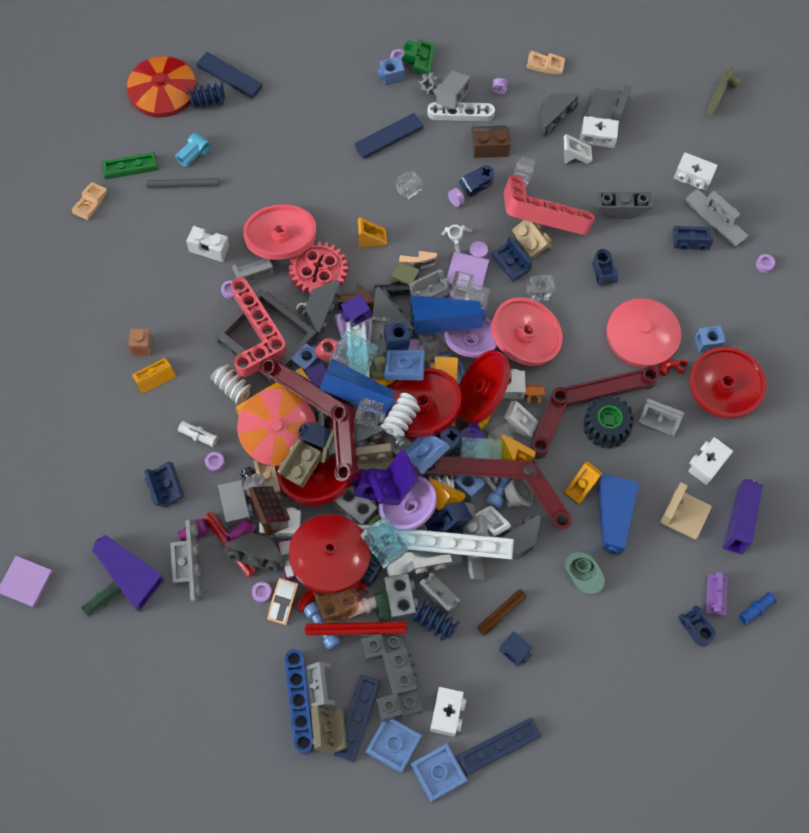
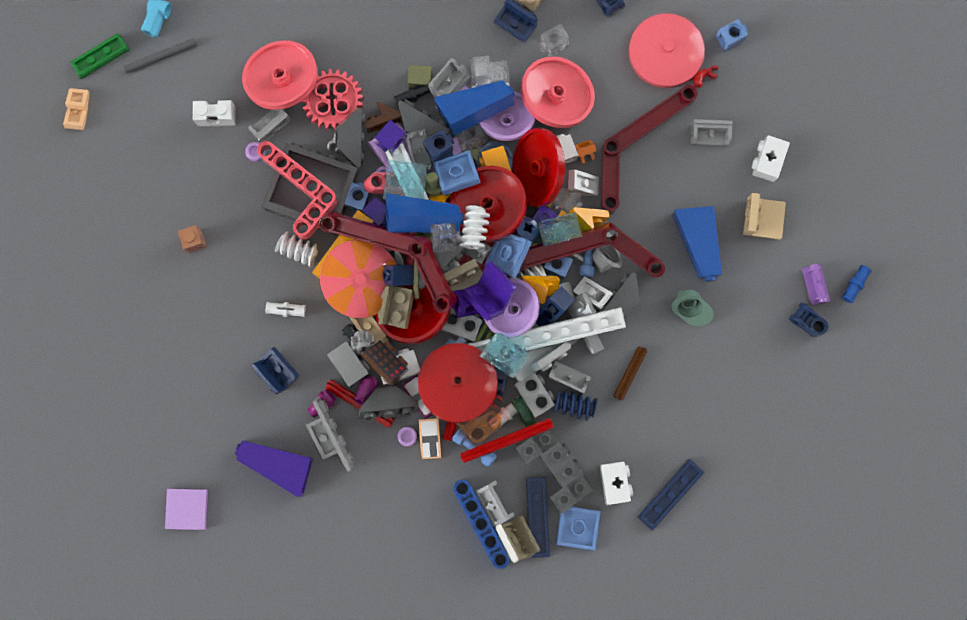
camera: 20 degrees left, 15 degrees up
clear green pin [81,581,122,617] -> none
light orange slope [132,358,176,393] -> none
lavender tile [205,452,225,472] -> none
light orange slope [358,217,388,248] -> none
light nougat slope [399,251,437,270] -> none
medium blue tile [410,743,468,803] -> none
white plant [441,225,473,253] -> none
lavender tile [447,252,489,294] -> none
lavender tile [469,241,488,258] -> none
dark blue brick [499,631,532,667] -> none
light orange slope [564,461,603,504] -> none
black wheel [583,395,634,448] -> none
red dish [689,347,767,419] -> none
dark purple slope [723,479,763,555] -> none

